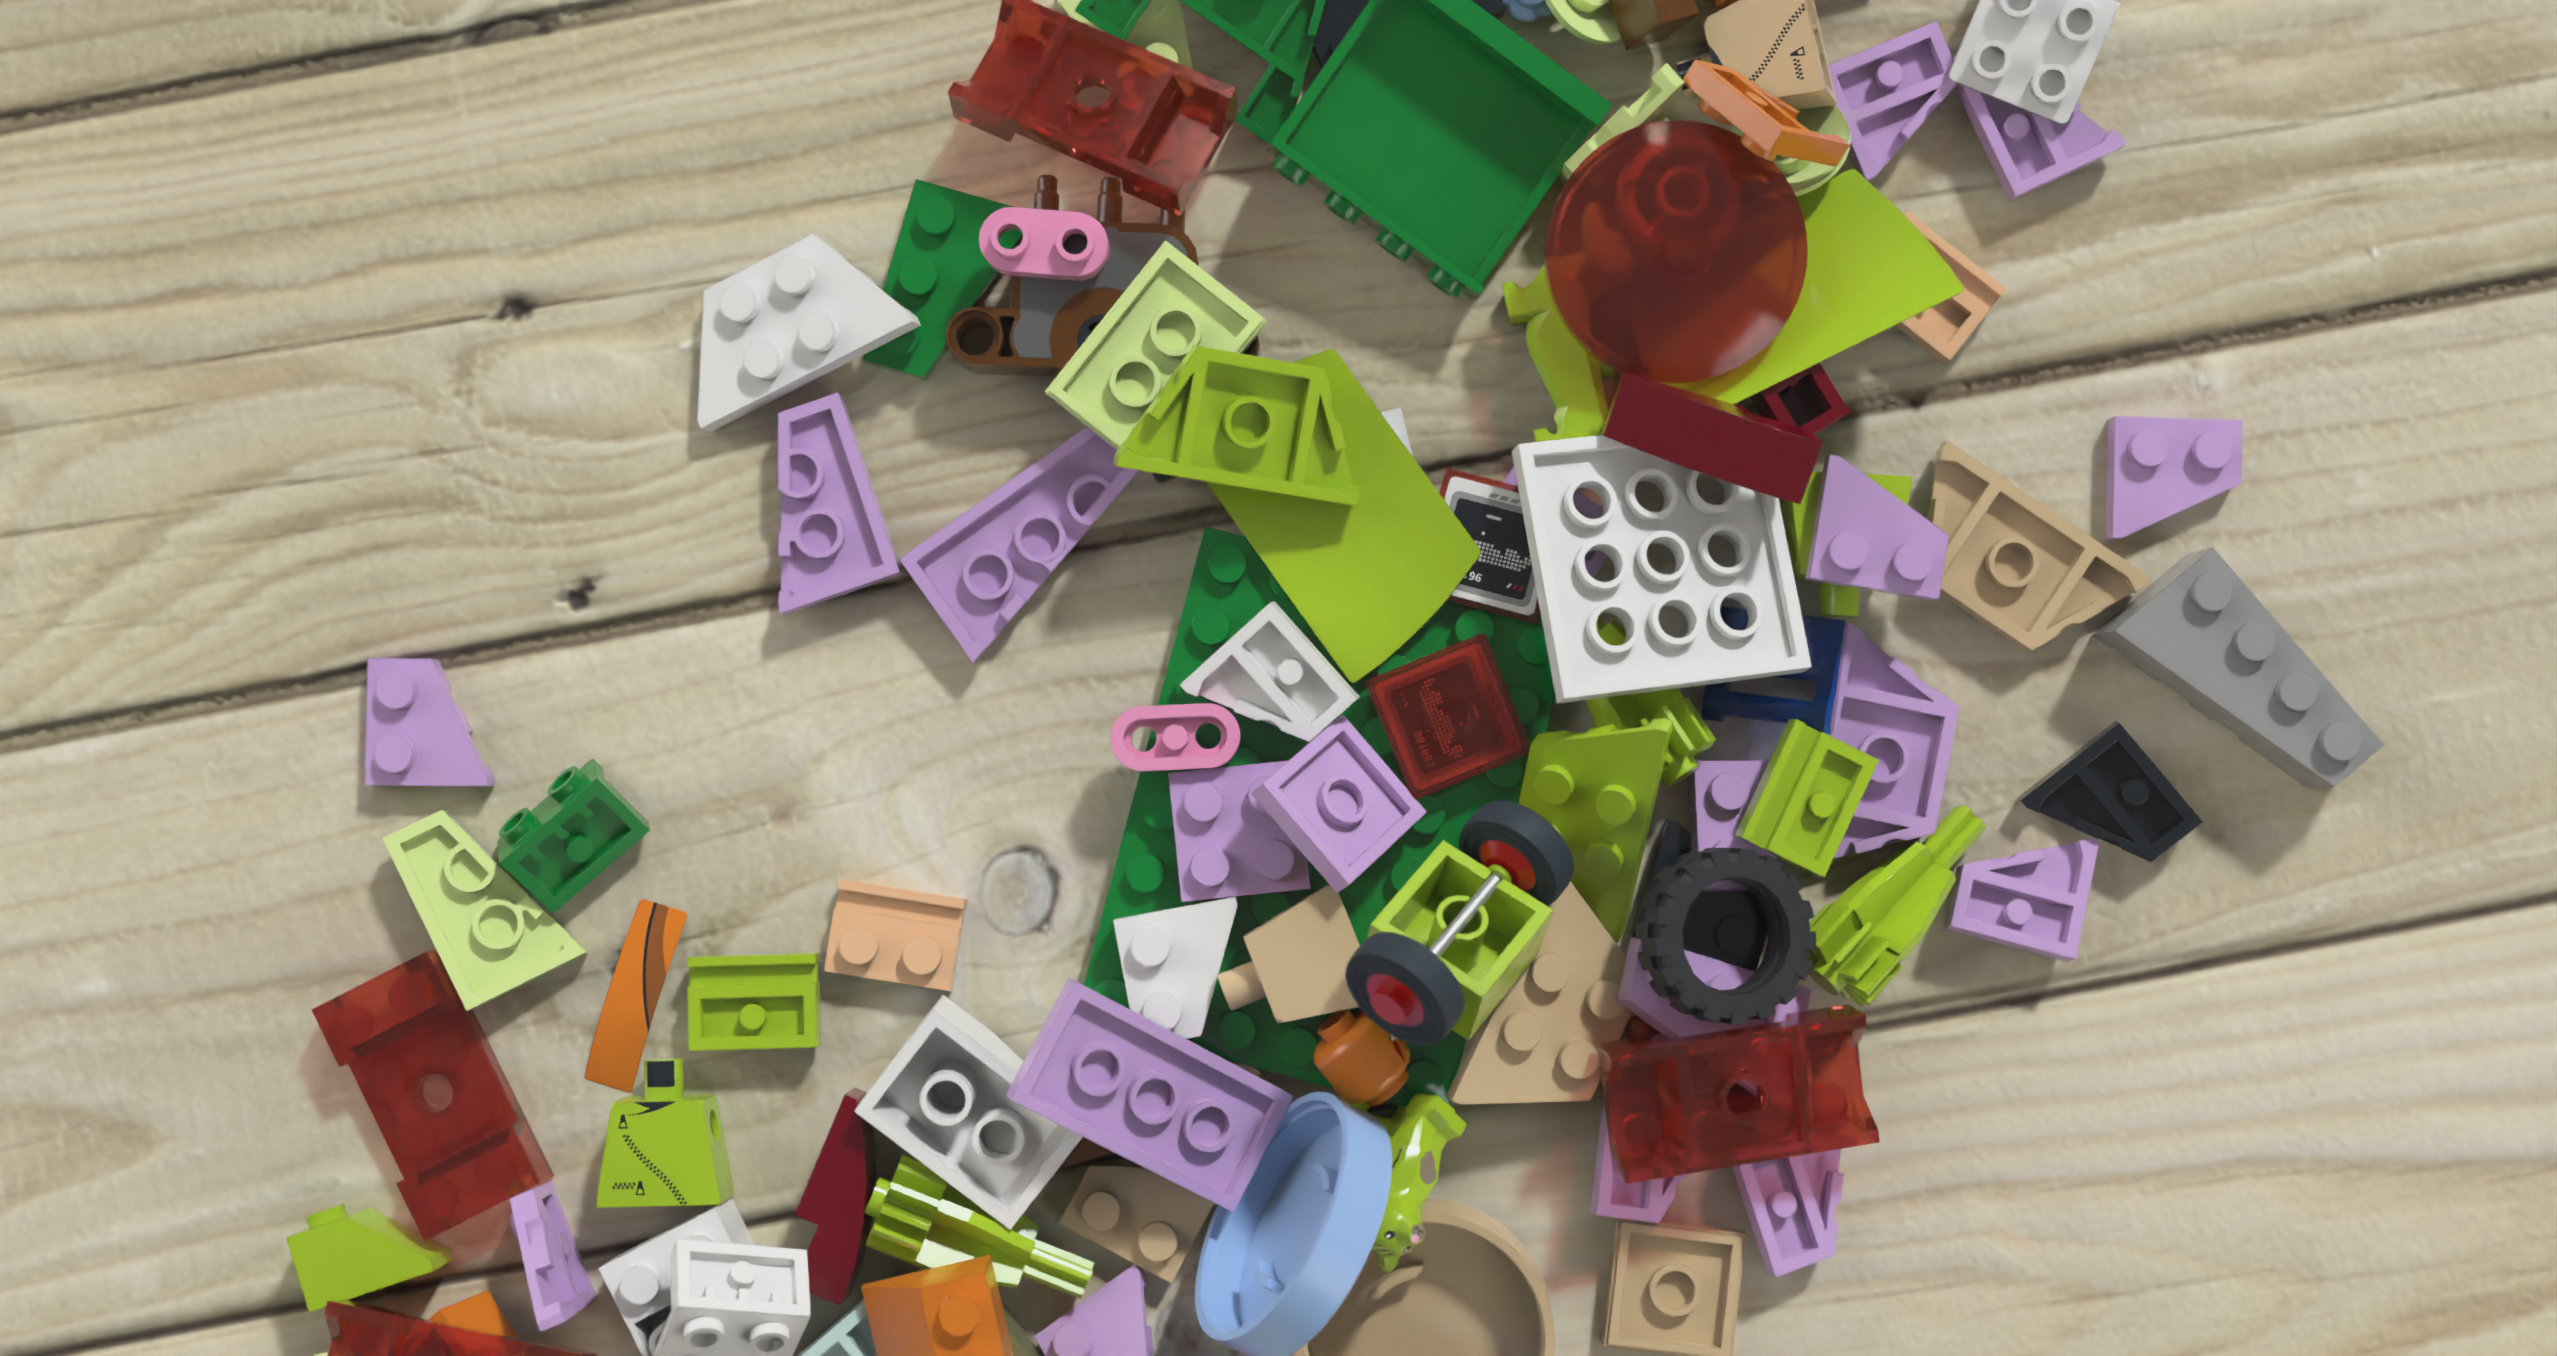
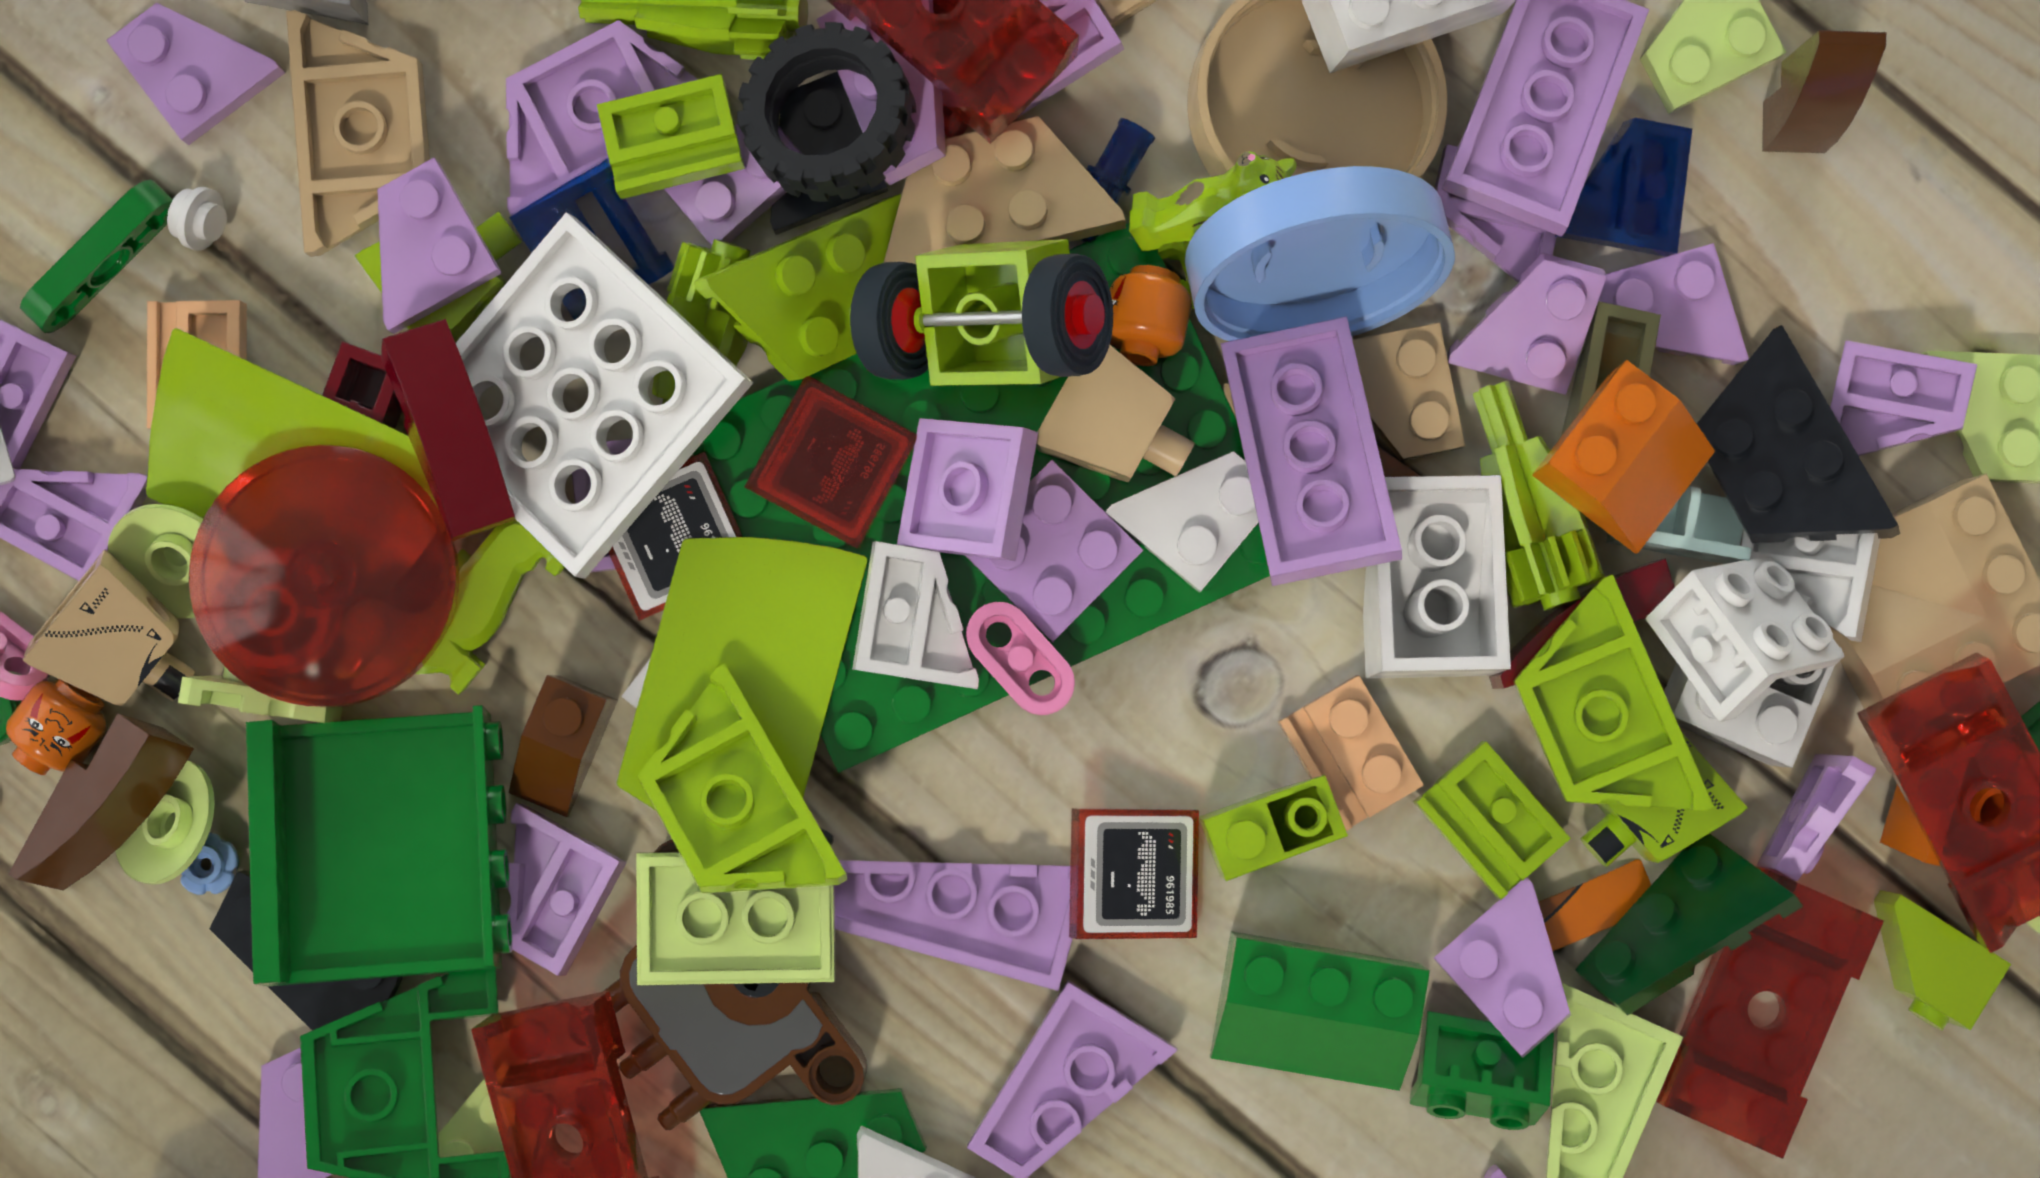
camera: 140 degrees left, 0 degrees up
bright pink plate [979,207,1110,281] -> none
orange wing [1683,59,1850,167] -> none
none -> green beam [20,180,173,333]
none -> white plate [167,187,227,251]
none -> lavender wing [506,803,627,976]
none -> reddish brown slope [508,675,618,817]
none -> tile [1069,808,1199,939]
none -> clear blue axle [1080,118,1156,243]
none -> lime slope [1198,775,1348,881]
none -> green slope [1210,931,1430,1091]
none -> lavender wing [1434,878,1571,1058]
none -> lime wing [1513,574,1715,811]
none -> dark green wing [1575,833,1803,1016]

